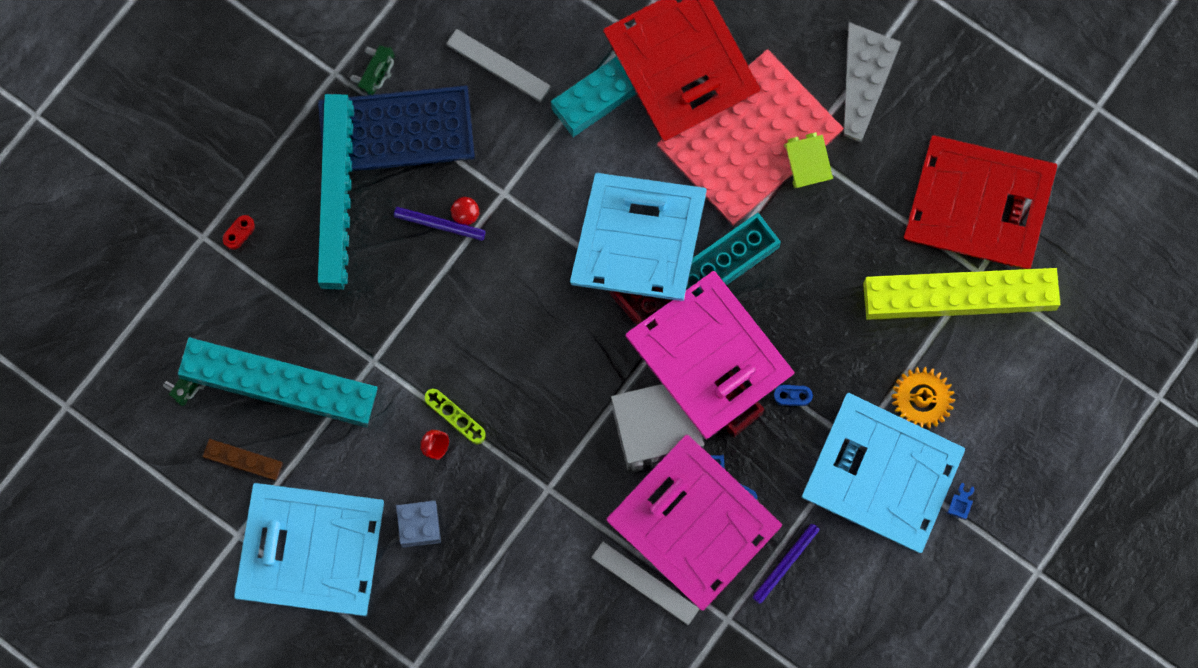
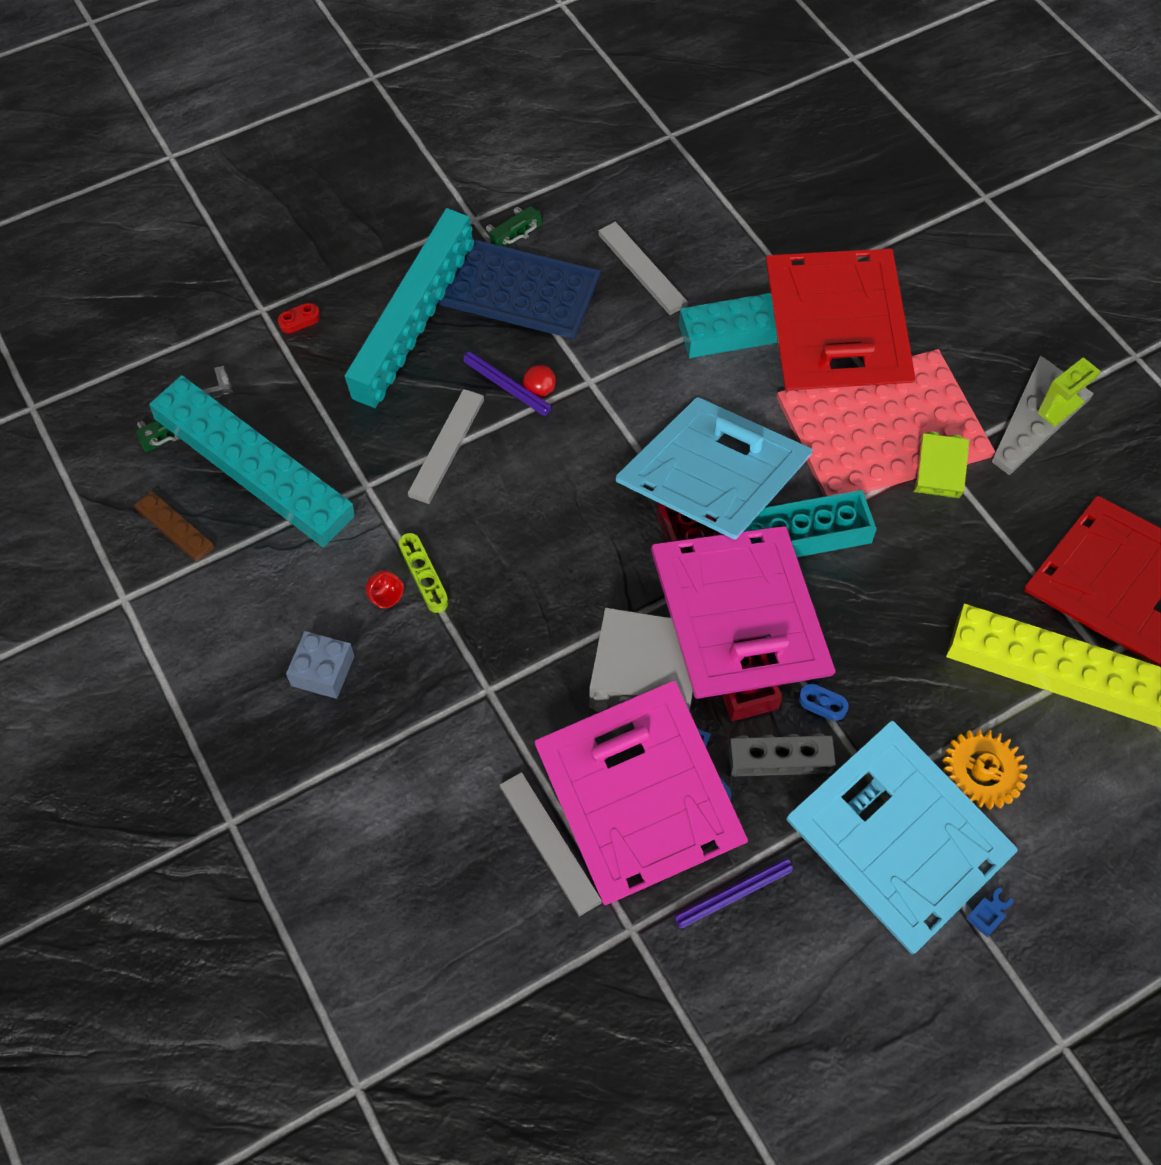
camera: 25 degrees right, 15 degrees down
medium azure door [234,483,384,616] -> none
none -> clear panel [202,366,233,398]
none -> light grey tile [408,389,484,504]
none -> dark grey brick [728,733,835,776]
none -> lime panel [1038,357,1101,427]

